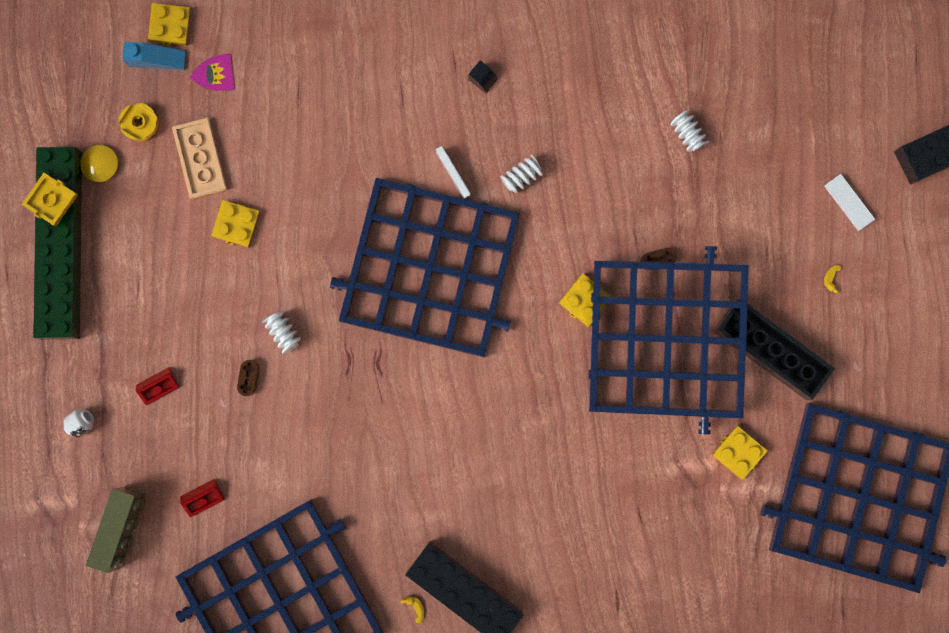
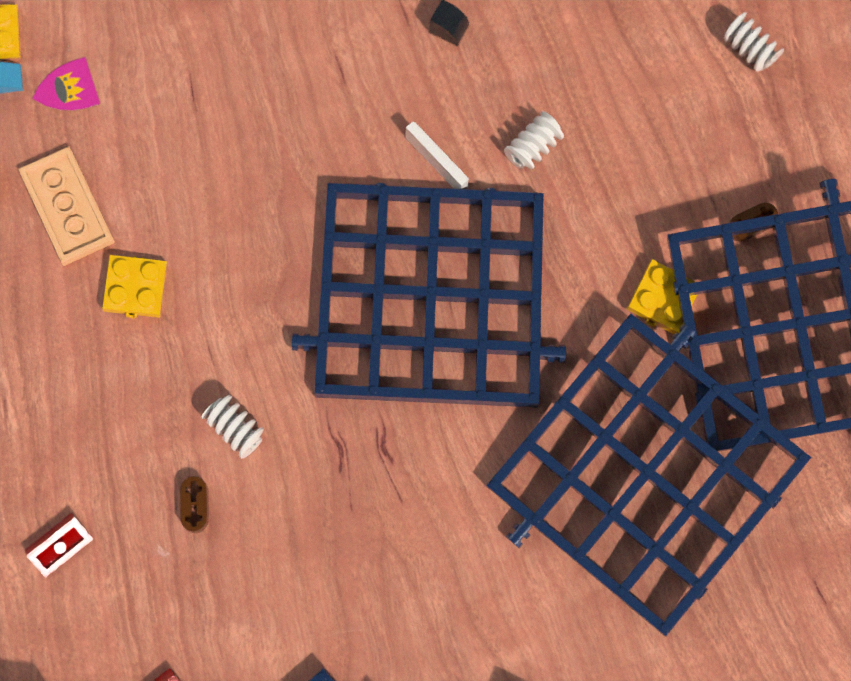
camera: 15 degrees left, 10 degrees down
none -> dark blue piece [486,314,812,637]

